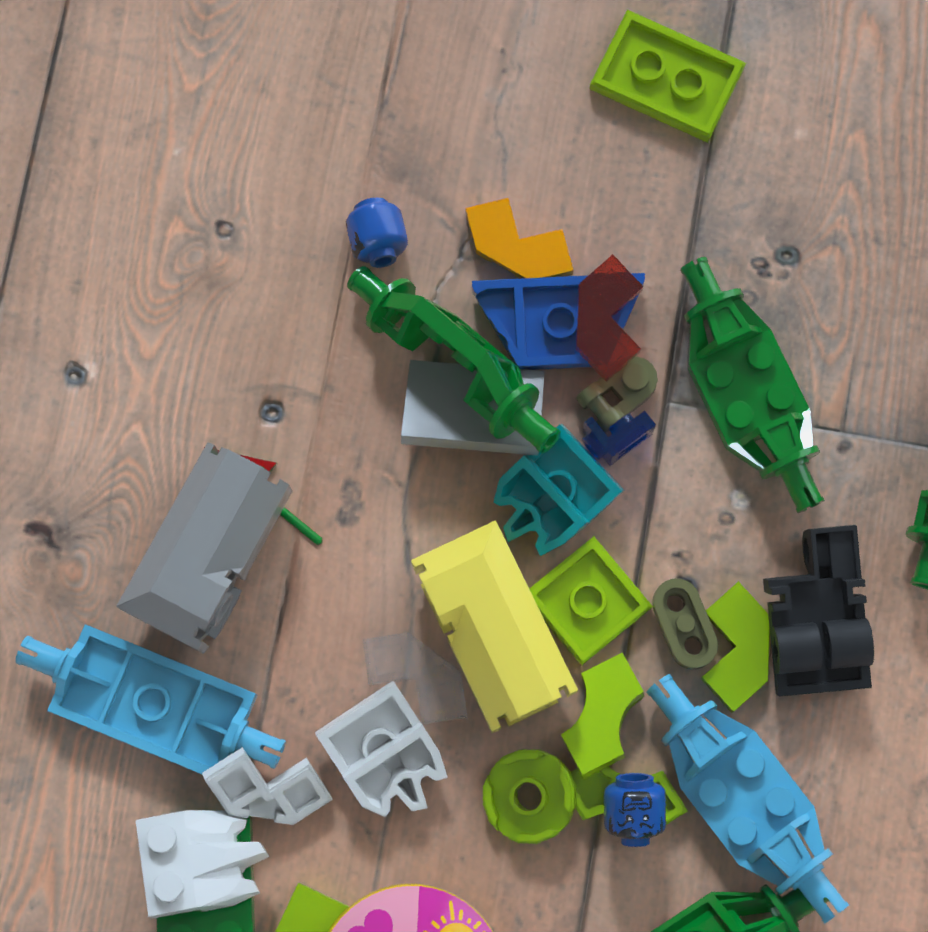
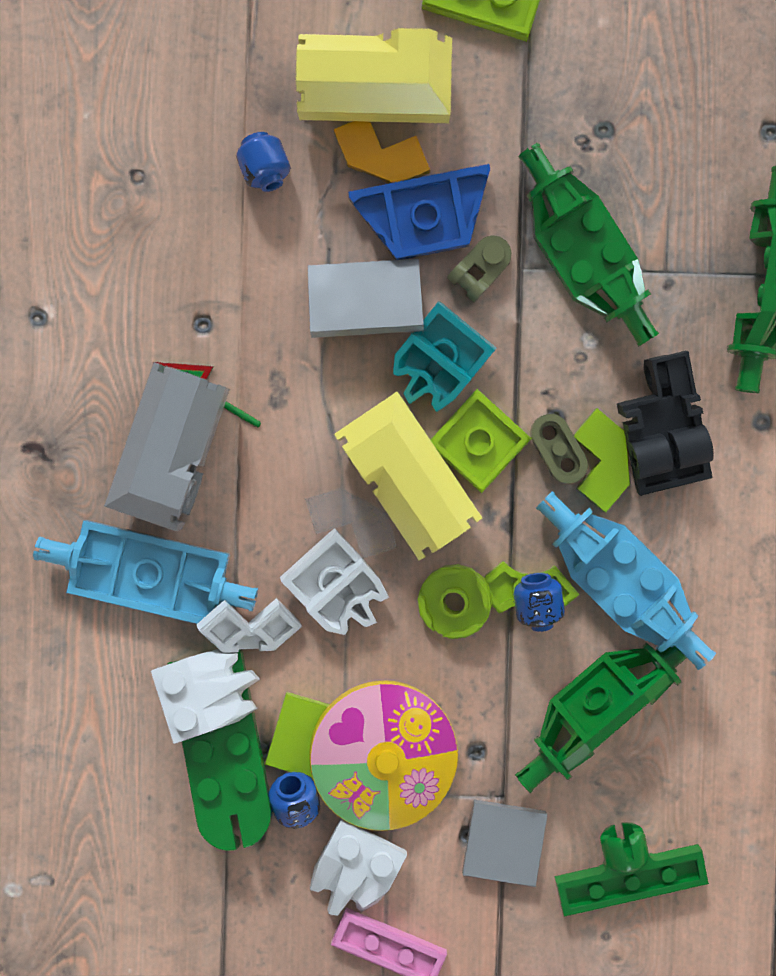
camera: 15 degrees left, 10 degrees up
green plate [347,266,561,454] -> none
lime tile [561,653,645,779] -> none
clear red tile [576,254,643,382] -> none
clear blue bracket [582,411,656,466] -> none
none -> light yellow brick [296,28,452,123]

